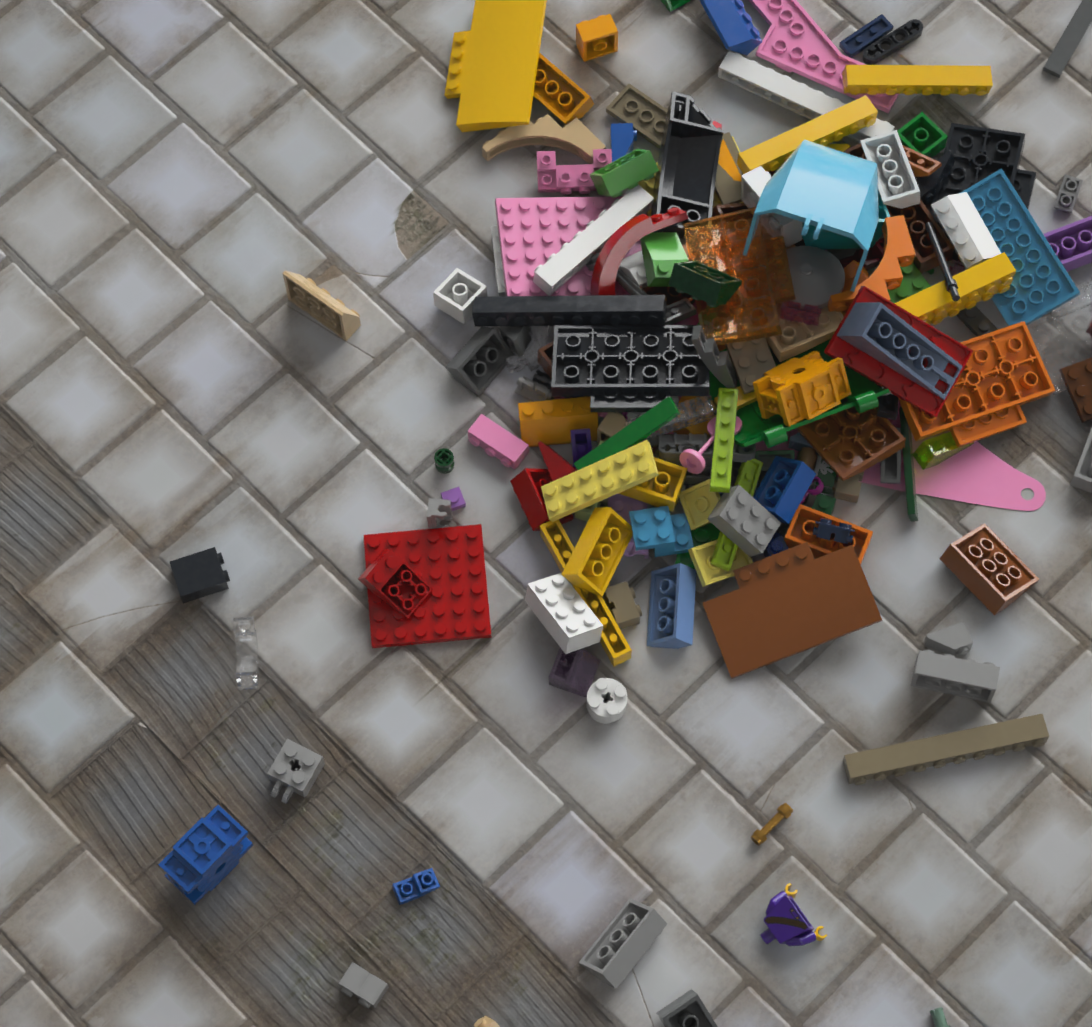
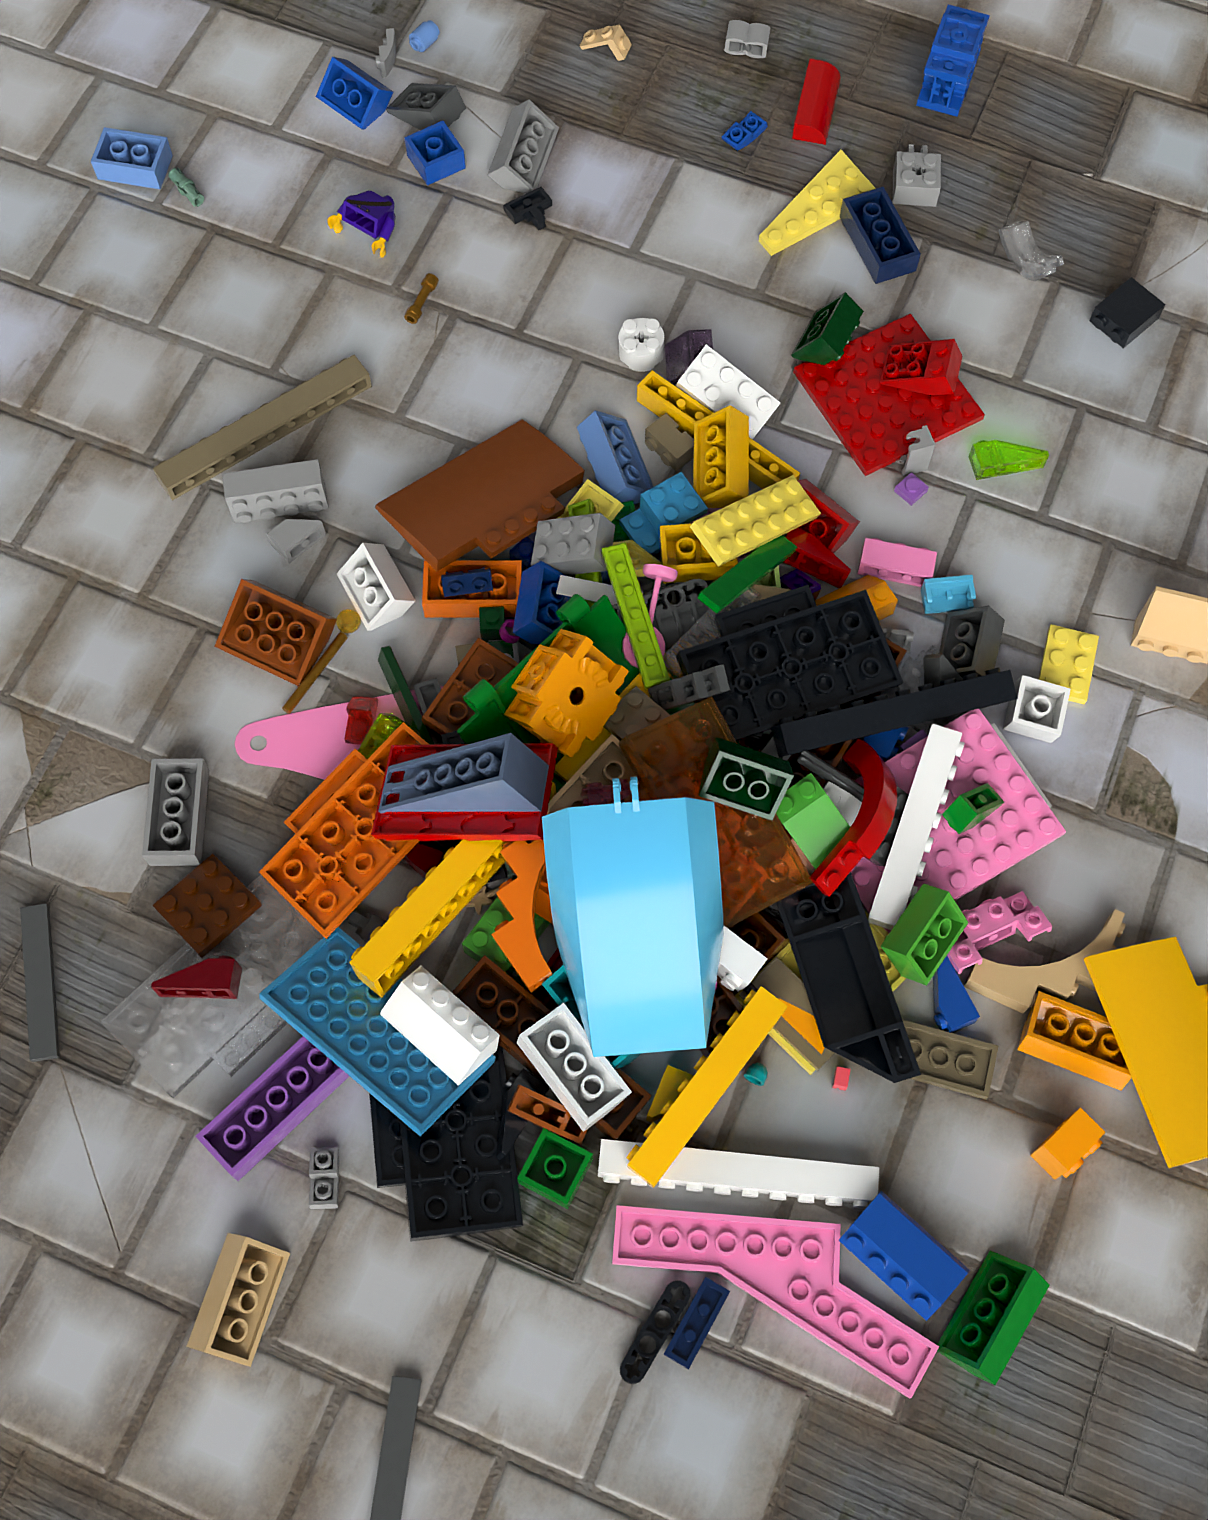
camera: 155 degrees right, 0 degrees up
dark green wheel [434,448,455,474] -> none
yellow brick [842,65,993,96] -> none
black bar [925,222,960,301] -> none
none -> pearl gold bar [282,632,348,714]
none -> clear yellow plate [336,609,361,633]
none -> white slope [337,543,416,631]
none -> clear red slope [344,696,378,746]
none -> blue brick [404,121,466,186]
none -> black hinge [503,187,552,230]
none -> white sticker [556,575,643,605]
none -> light yellow wing [759,150,876,256]
none -> dark green slope [791,292,864,365]
none -> red brick [792,59,841,145]
none -> dark blue brick [840,187,921,284]
none -> medium azure hinge [920,575,976,614]
none -> green slope [942,783,1004,834]
none -> clear neon green slope [968,440,1049,480]
none -> light yellow plate [1038,624,1099,704]

